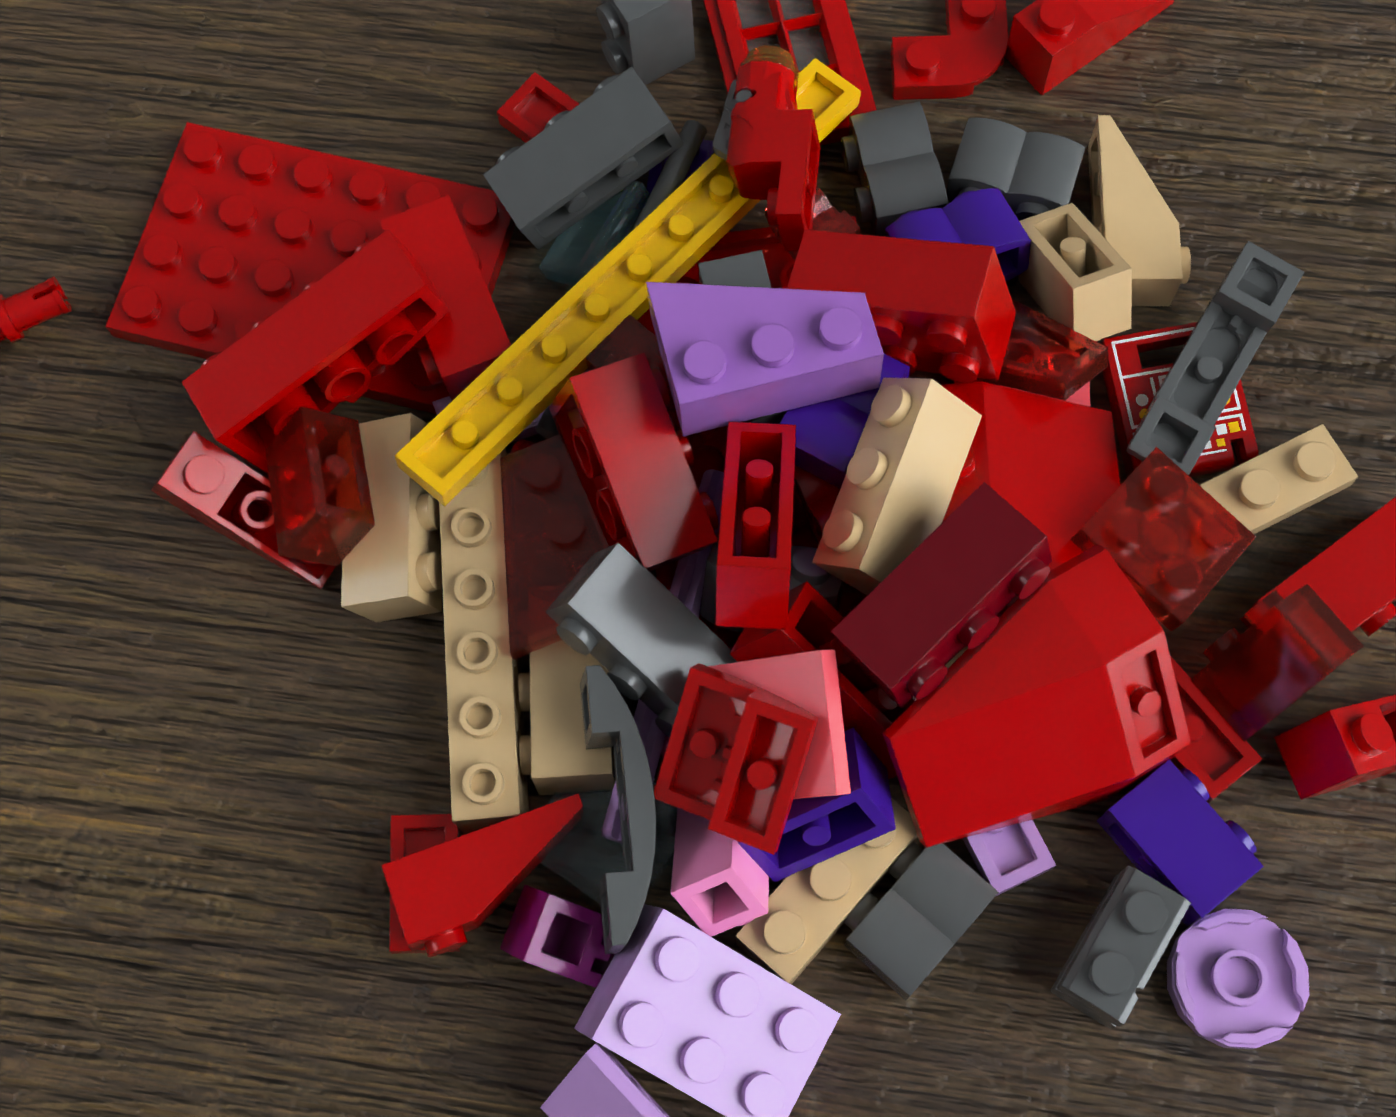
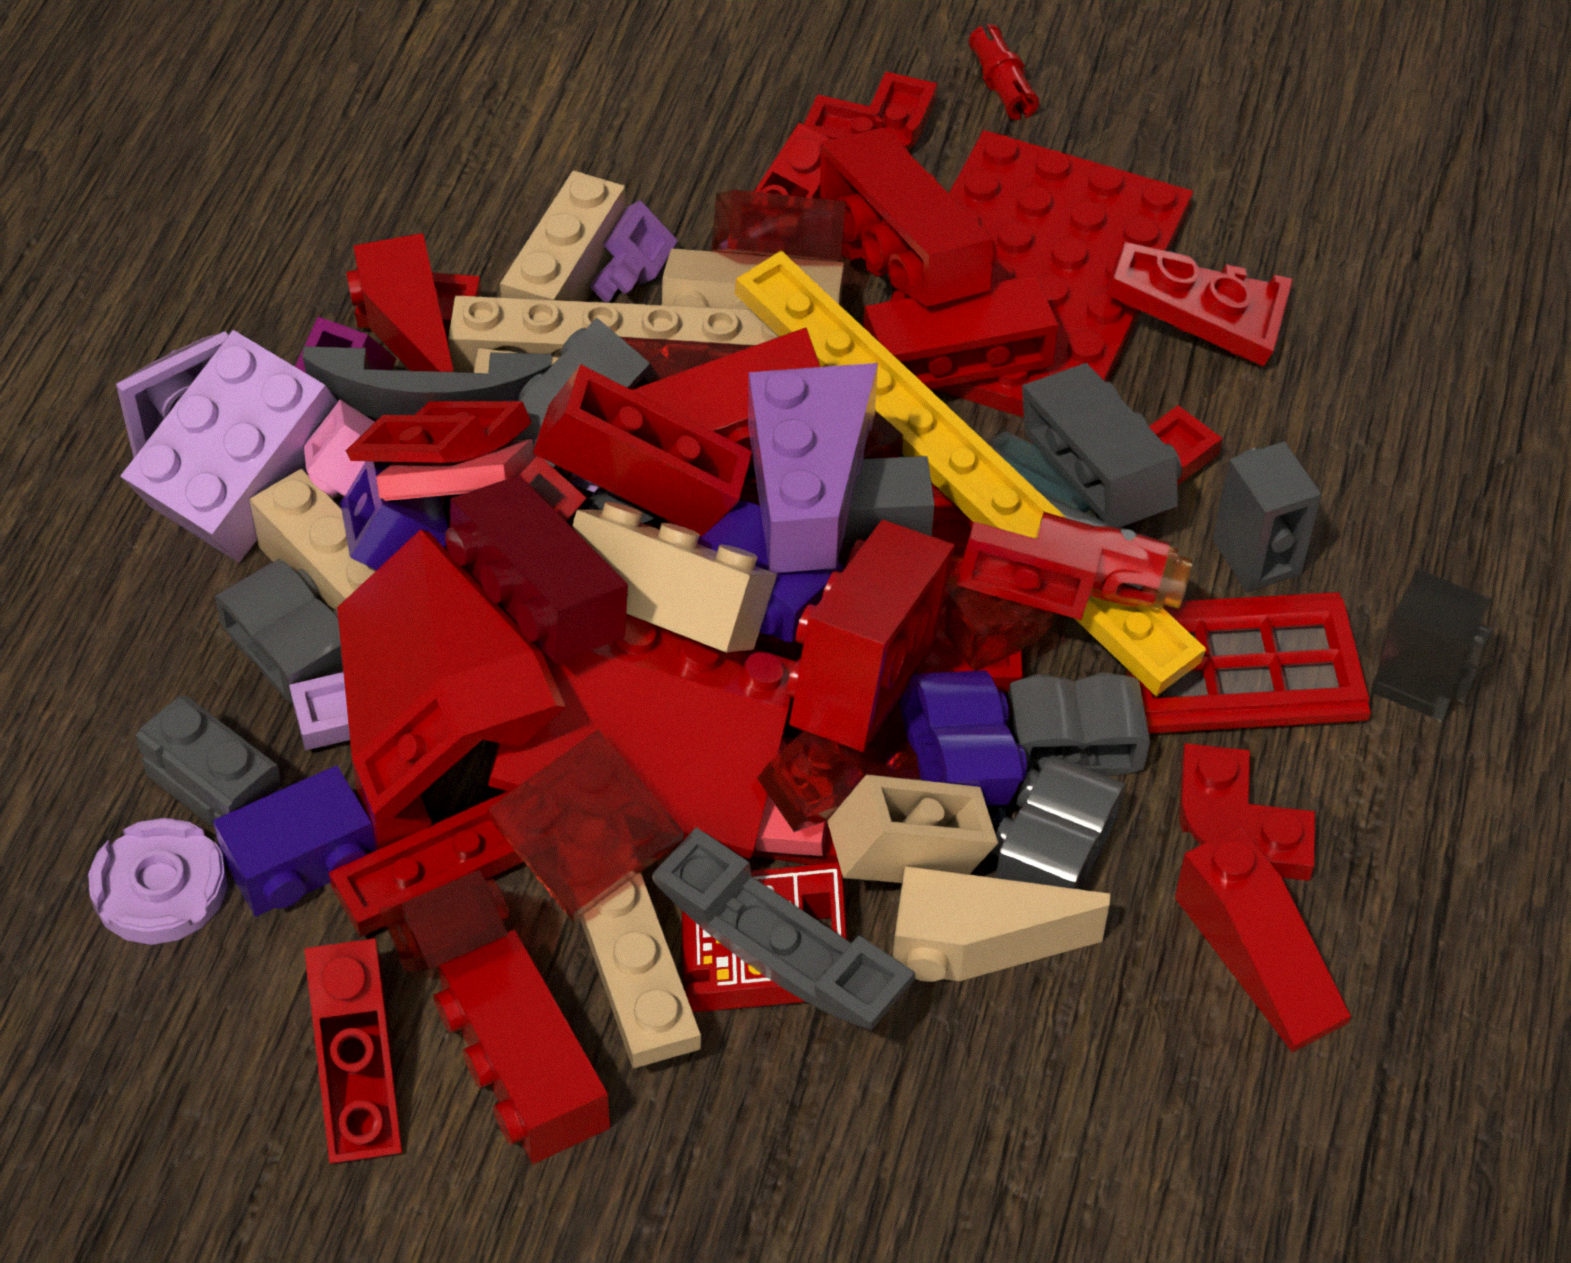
camera: 90 degrees right, 20 degrees down
none -> tan brick [500,171,626,302]
none -> medium lavender plate [590,200,678,303]
none -> red plate [803,71,938,150]
none -> red wing [1105,242,1293,367]

